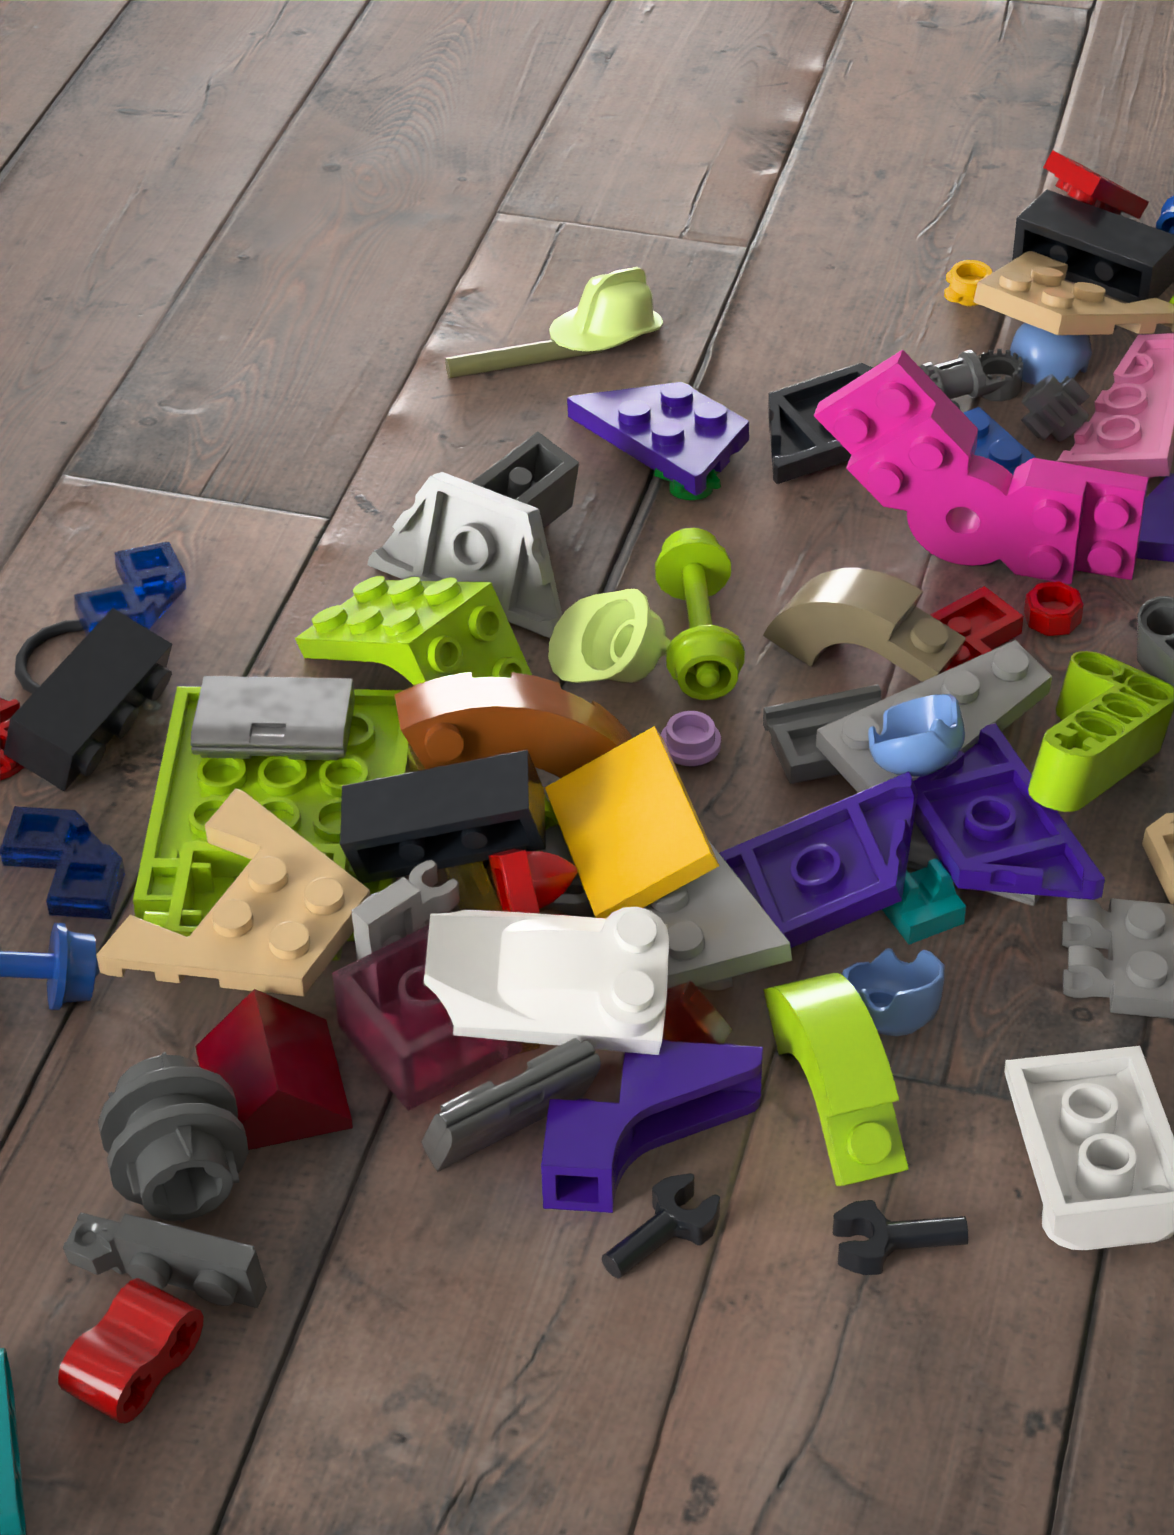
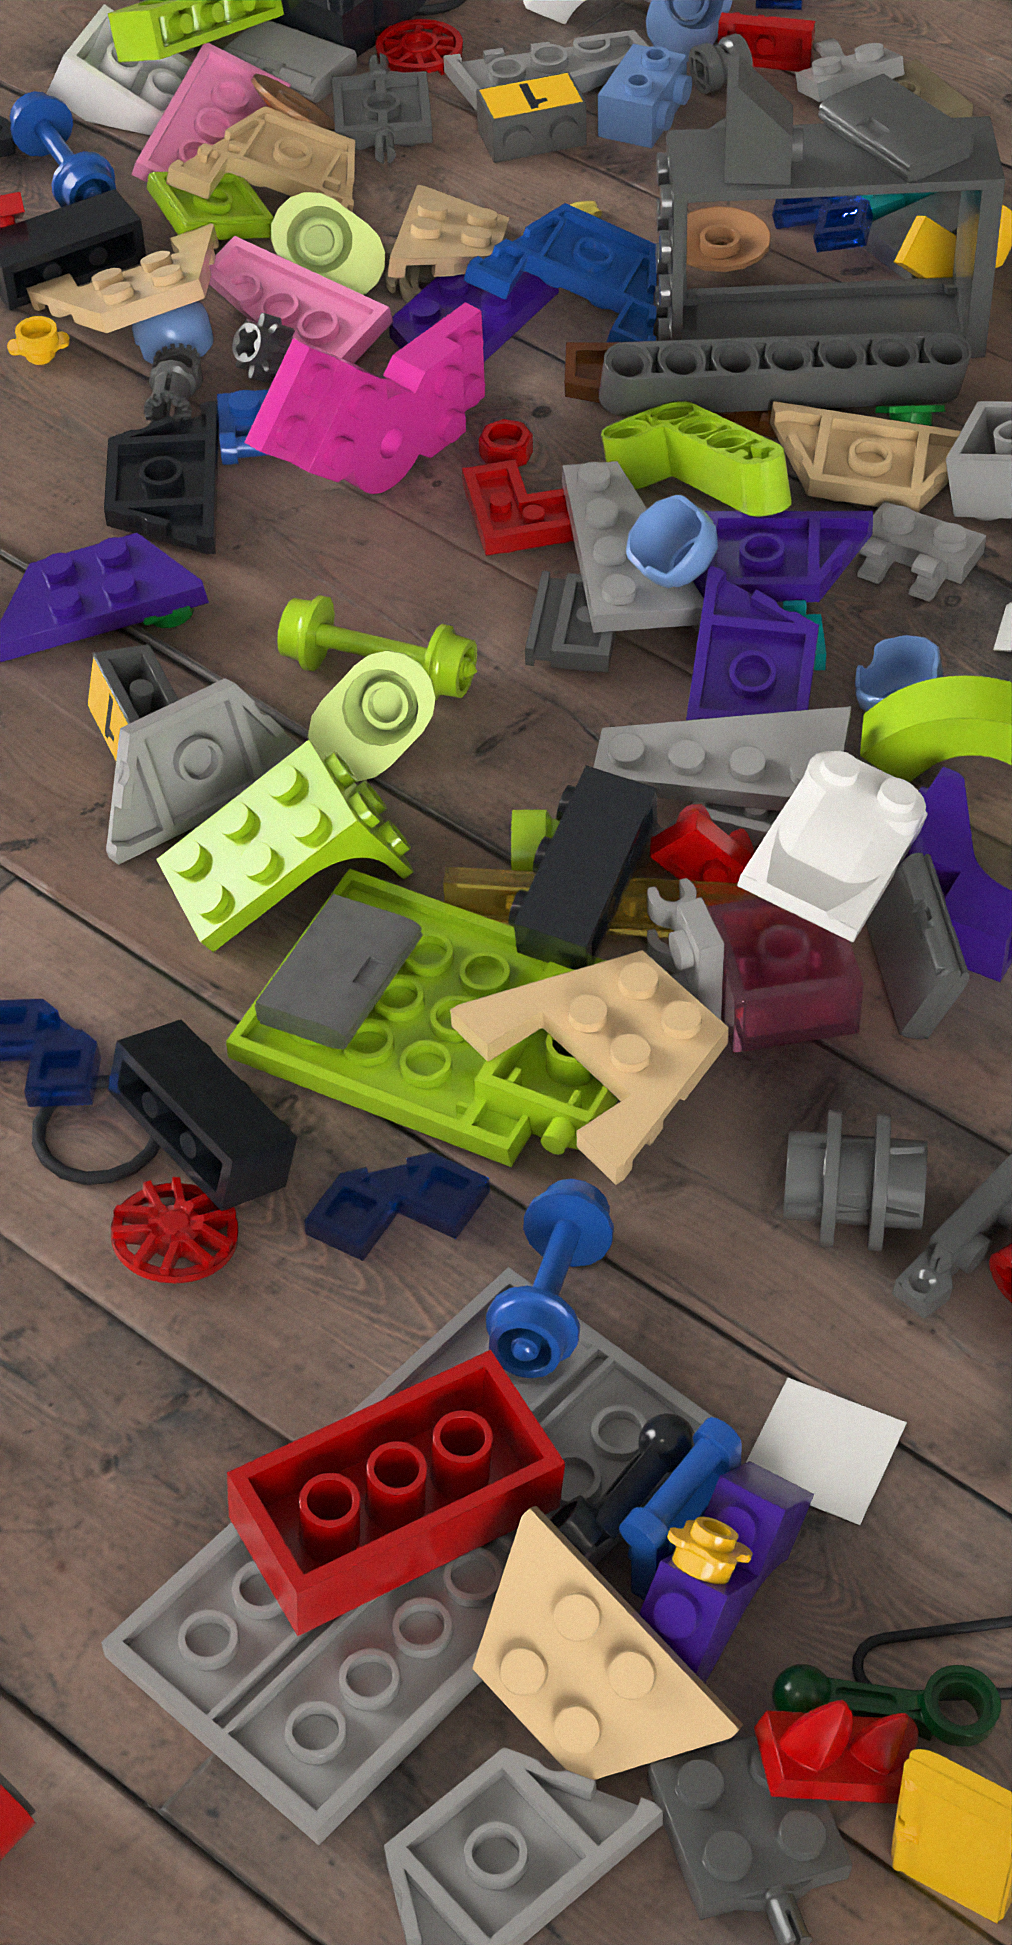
camera: 65 degrees left, 5 degrees up
dark red slope [195,989,353,1150] -> none
dark orange brick [394,672,633,778] -> none
yellow tile [544,726,720,919] -> none
lavender plate [661,711,721,766] -> none
dark tan arch [763,568,966,682] -> none

